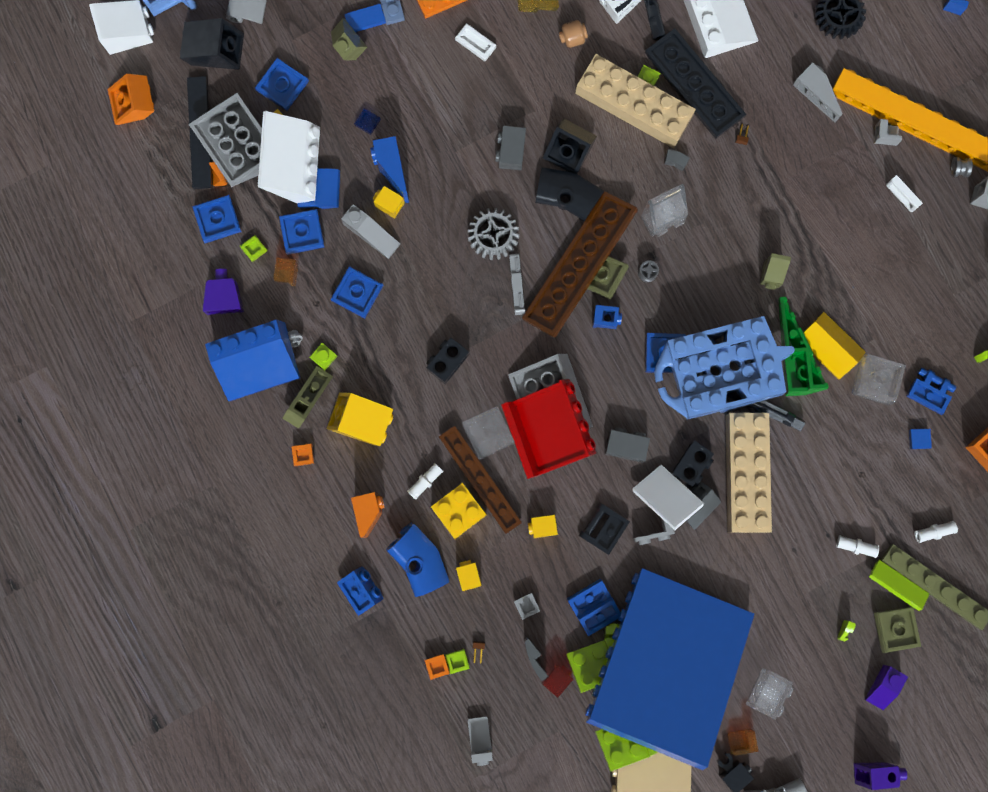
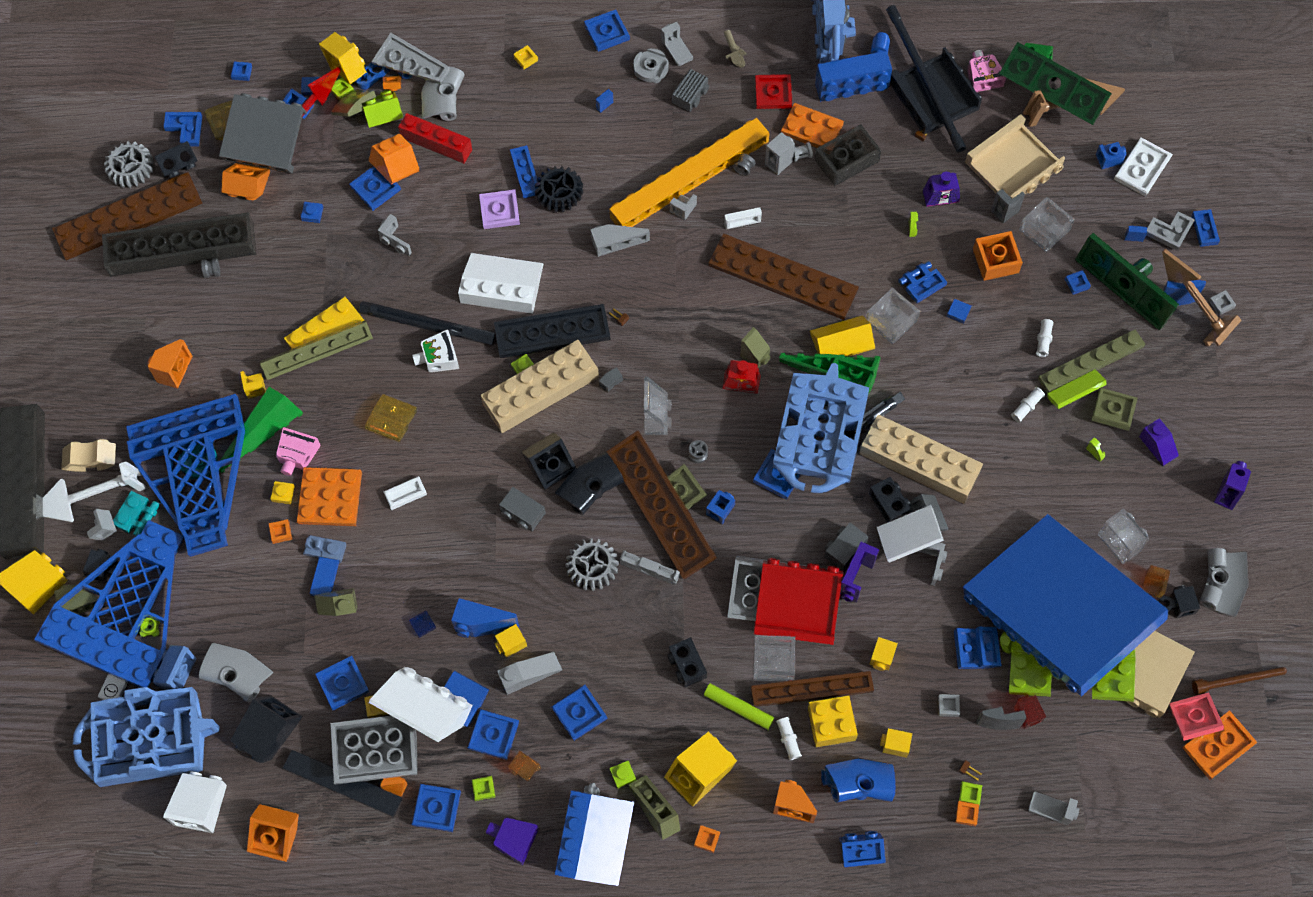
camera: 60 degrees left, 15 degrees down
medium nougat head [559,20,588,48] -> none
black plate [578,502,630,555] -> none
none -> lime piece [704,683,775,730]
none -> reddish brown plate [709,233,859,320]
none -> red torso [722,360,761,394]
none -> dark purple panel [840,542,879,602]

